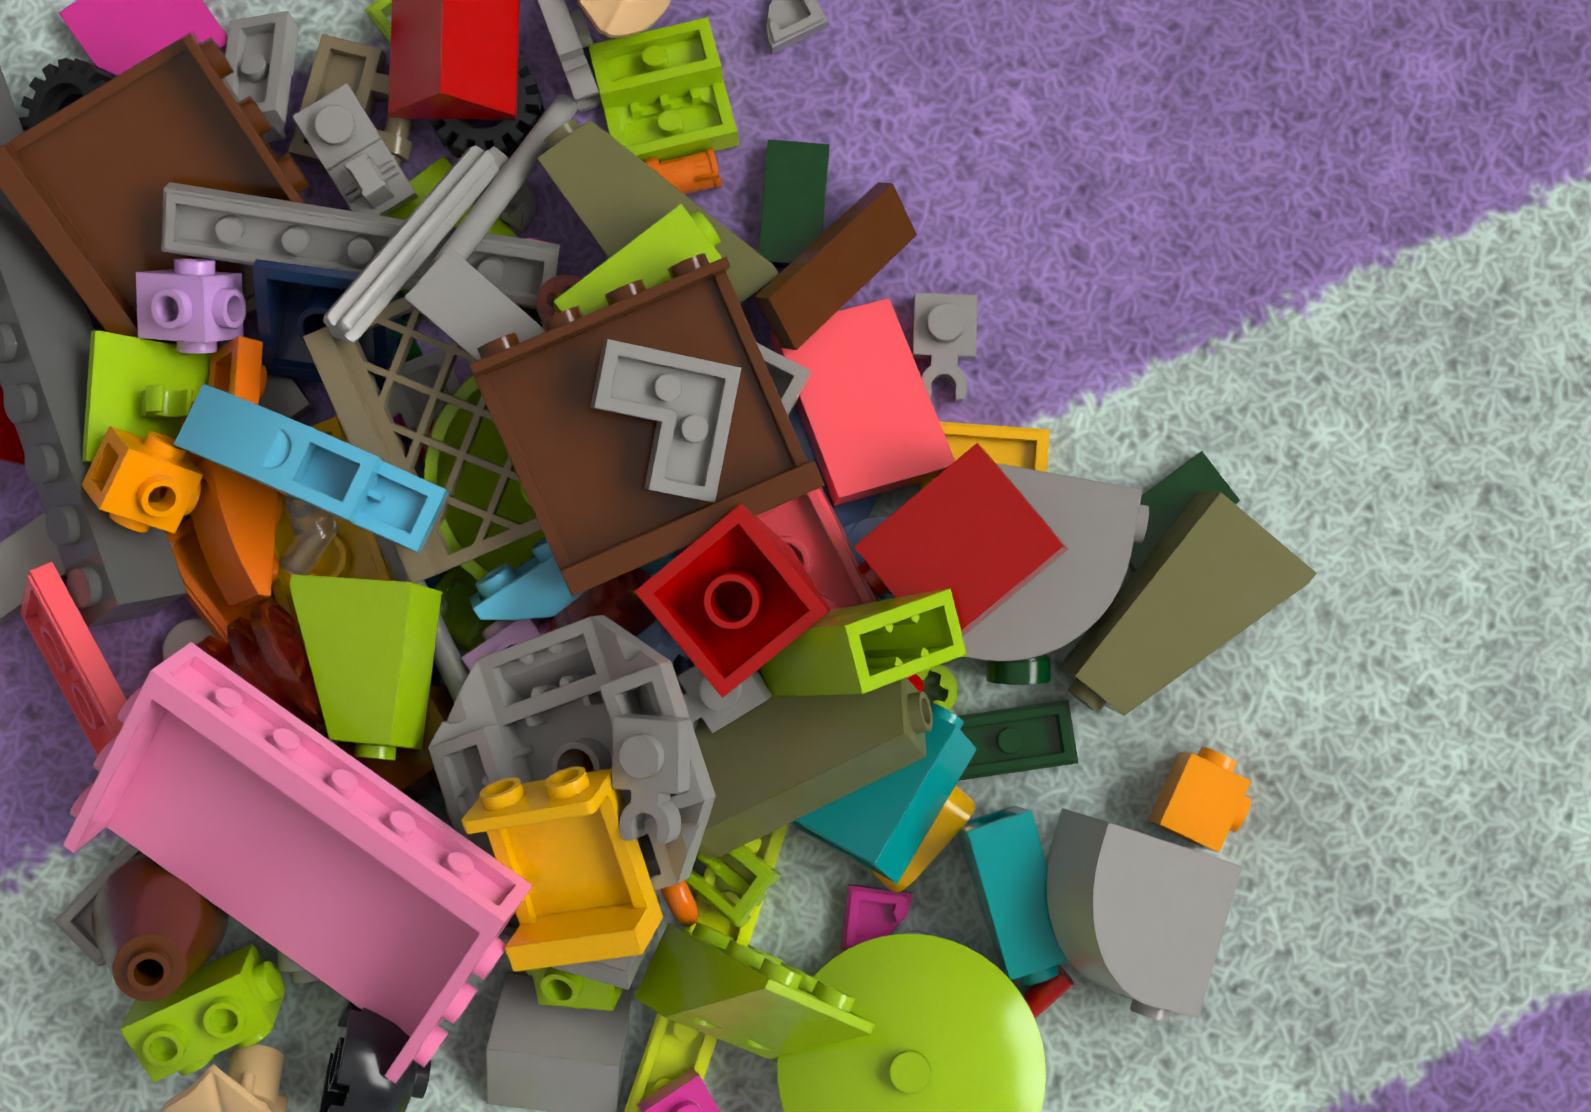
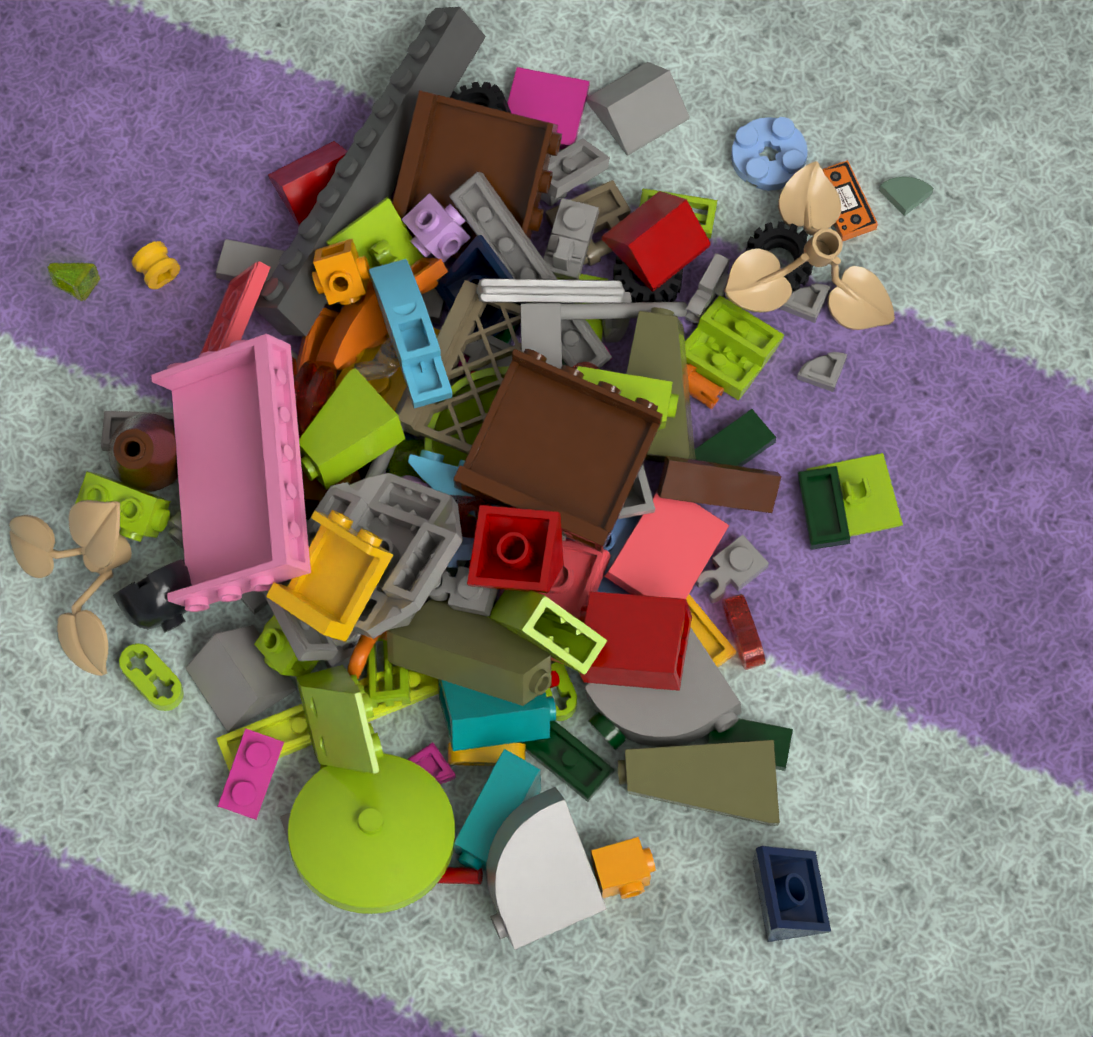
camera: 55 degrees right, 15 degrees down
light grey plate [590,339,741,503] -> none
light grey plate [612,714,691,844] -> none
none -> clear red beam [722,594,766,670]
none -> dark blue slope [752,846,831,942]
none -> dark green tile [798,466,850,550]
none -> lime piece [807,453,903,537]

